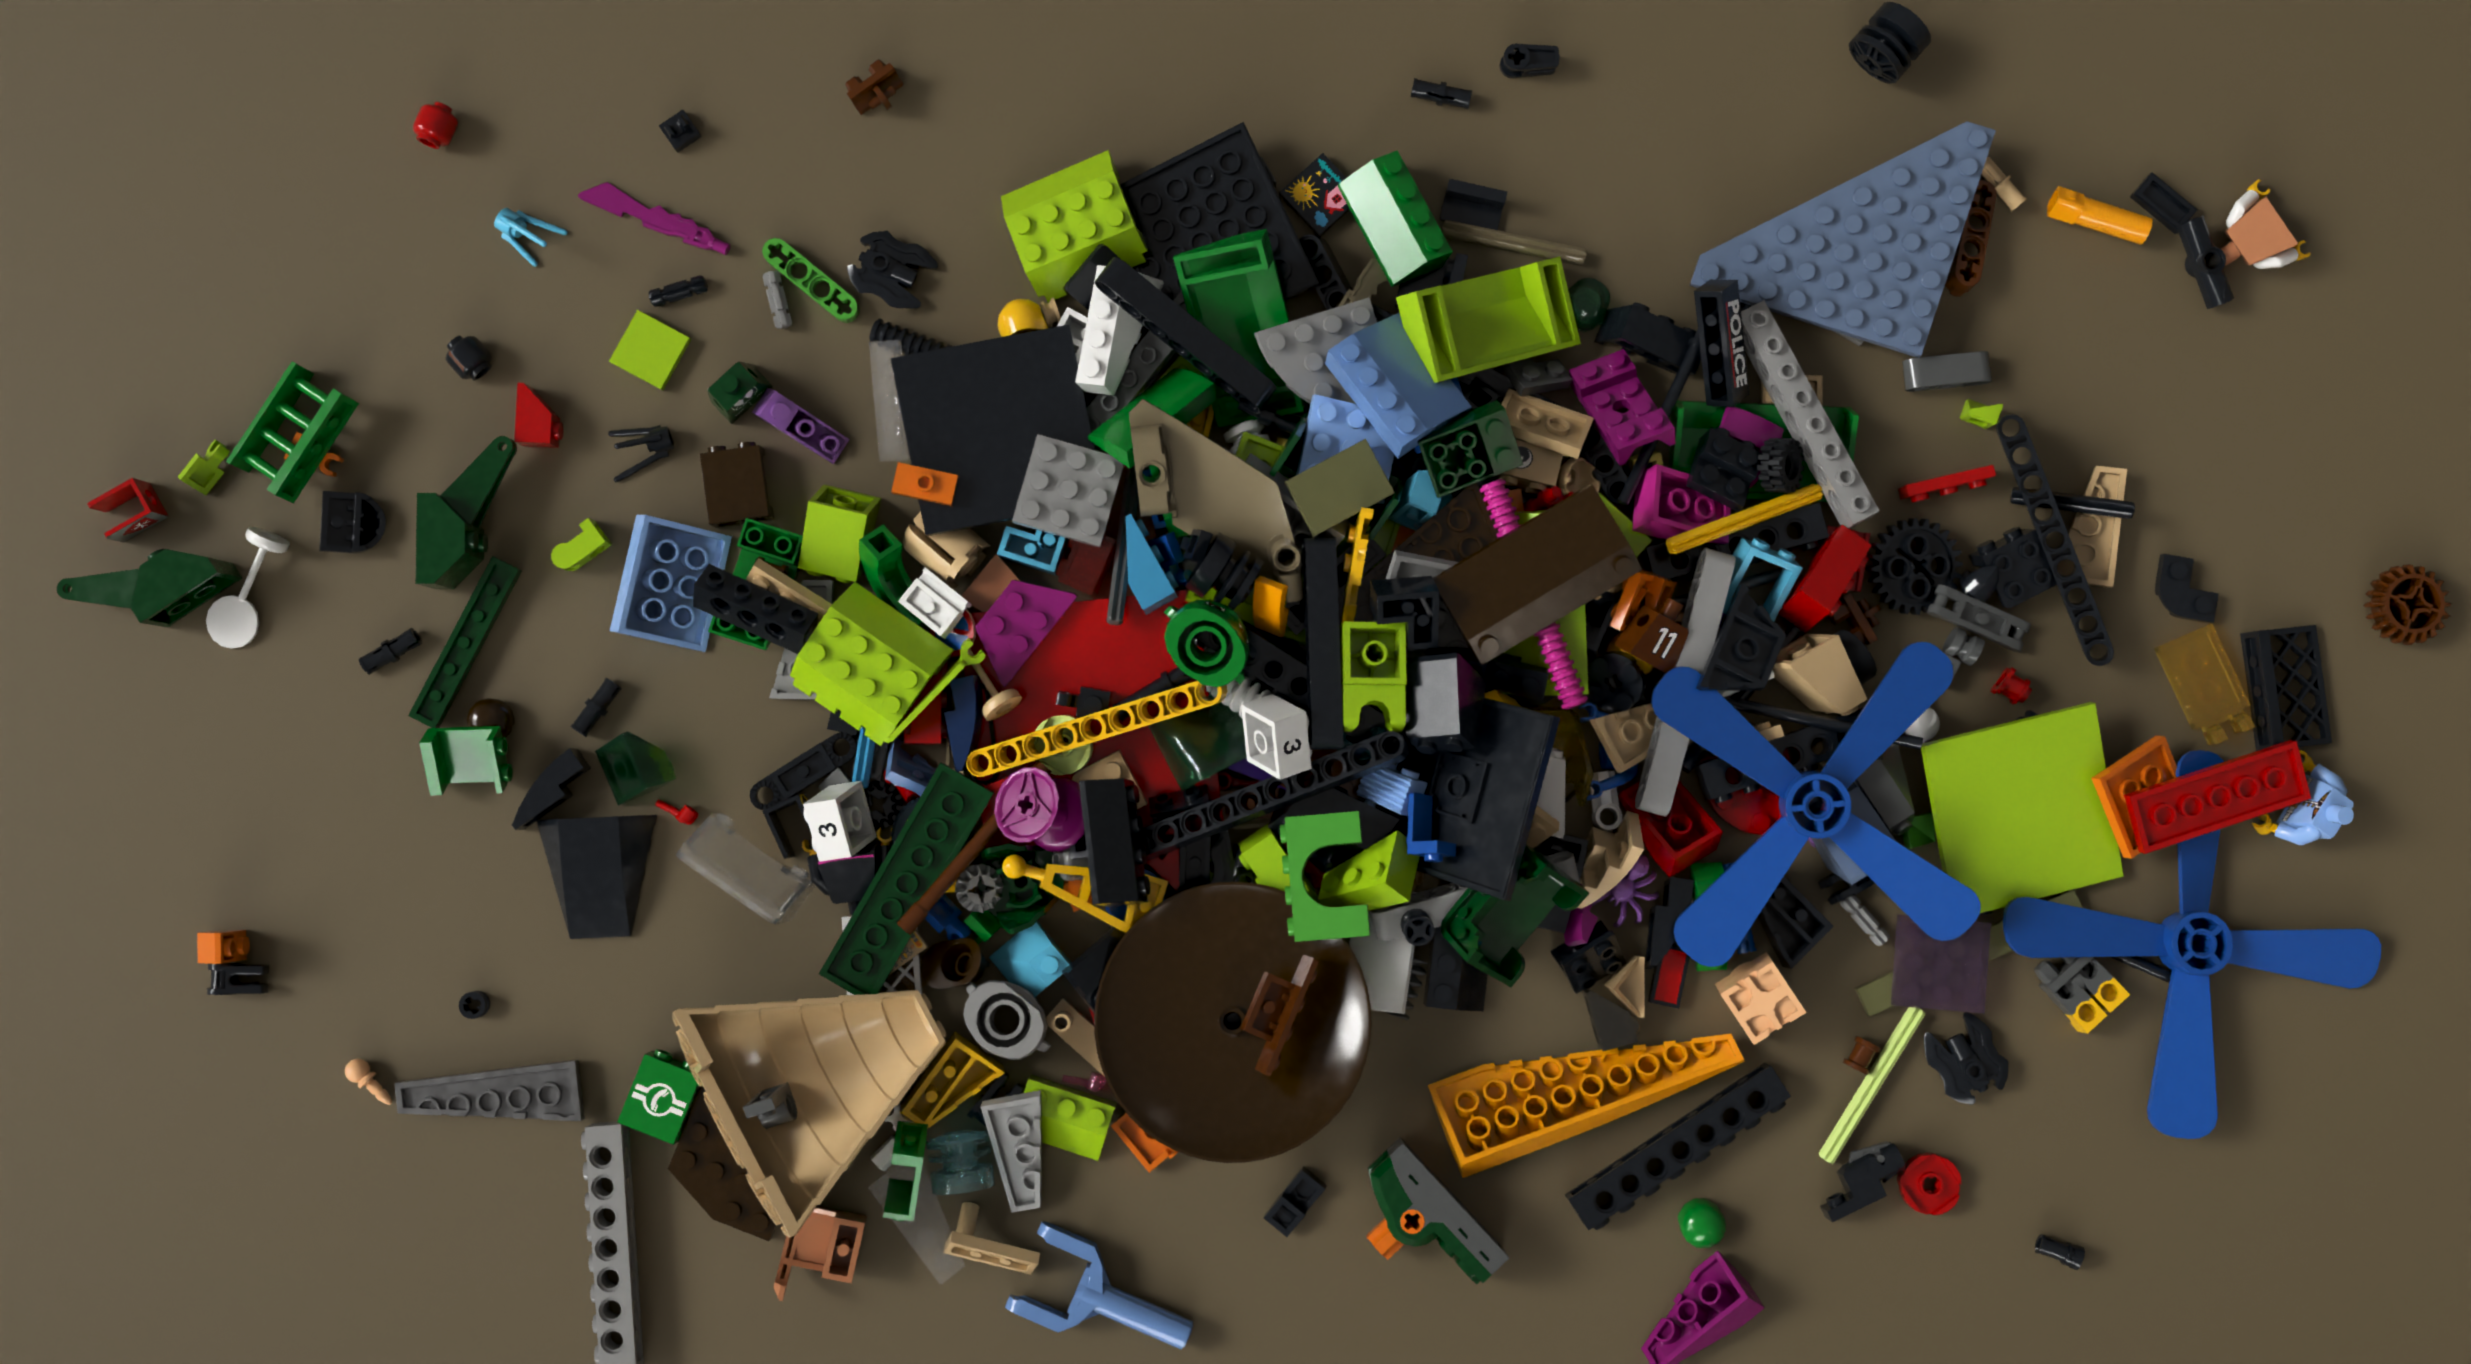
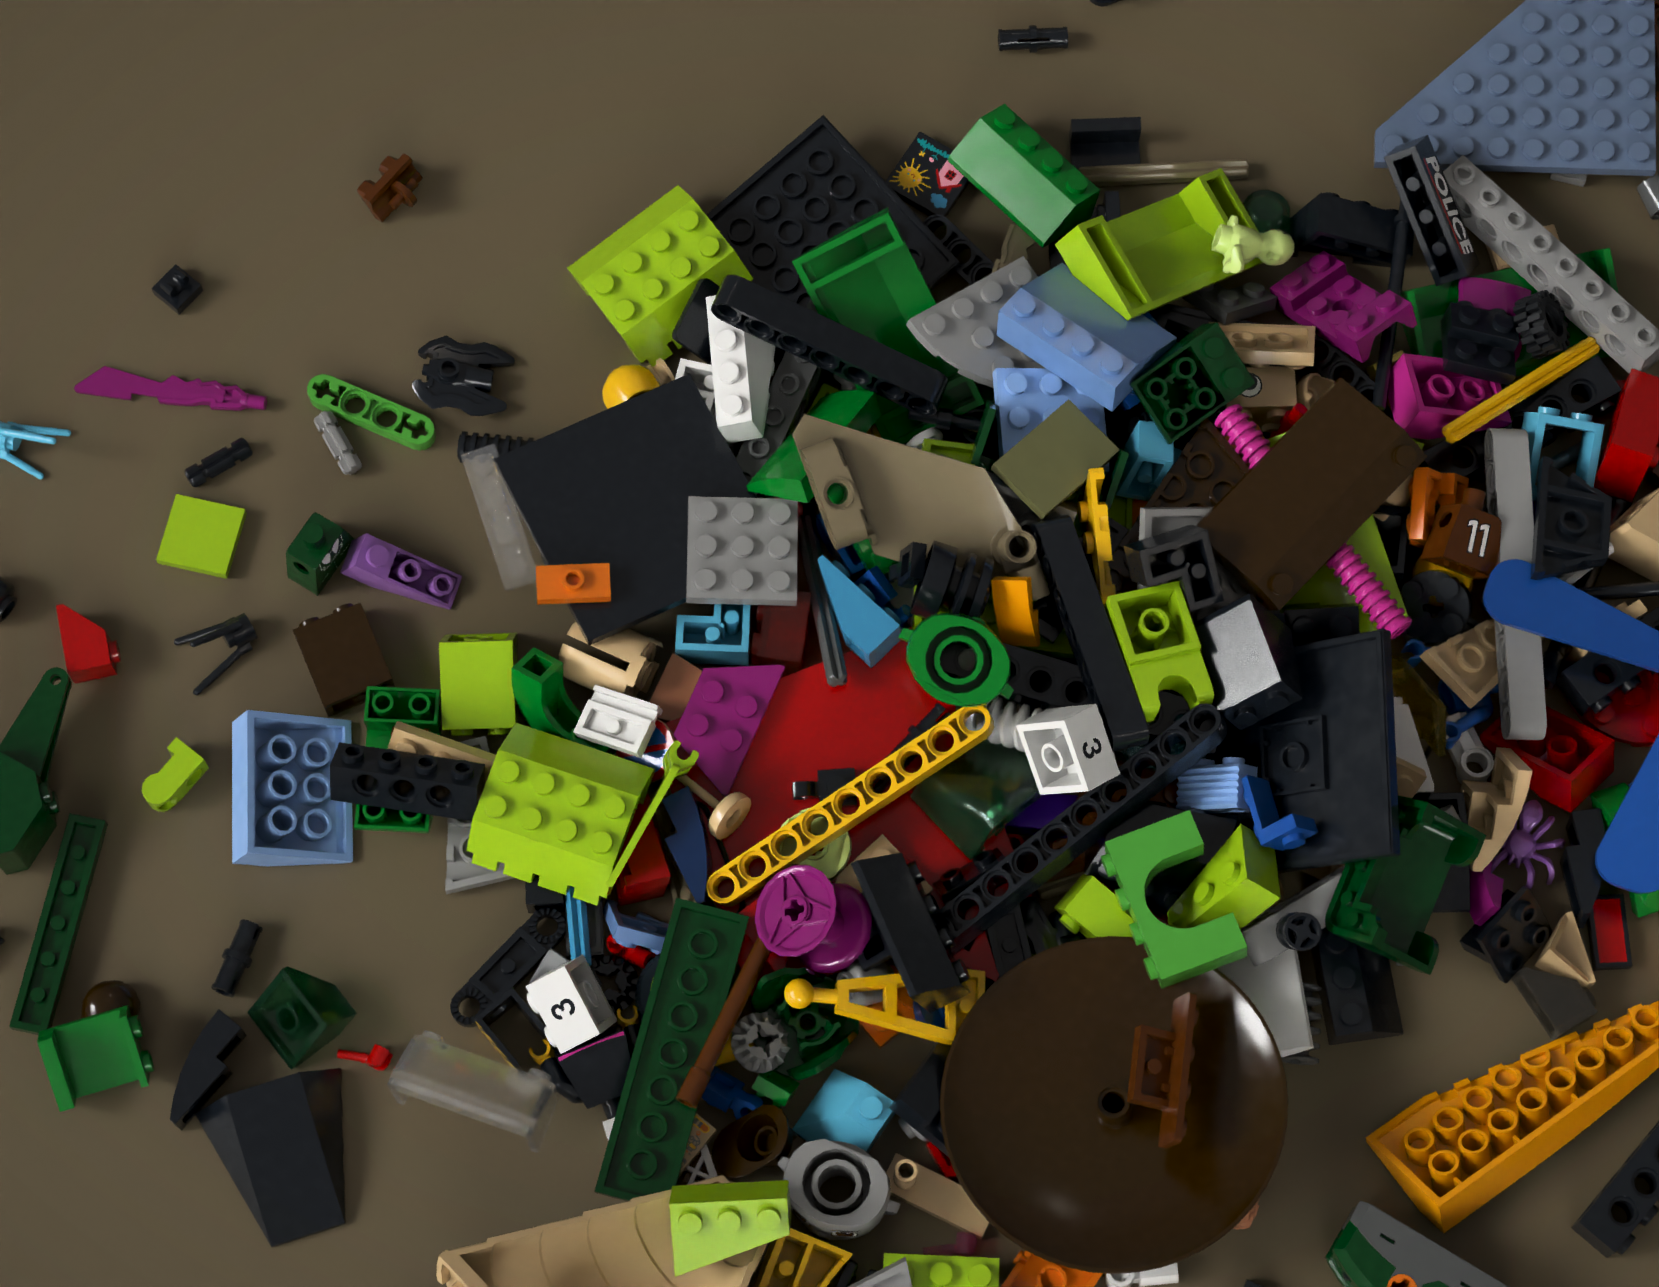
camera: 15 degrees left, 15 degrees down
none -> lime wedge [669,1180,791,1277]
none -> yellowish green animal [1212,215,1294,273]

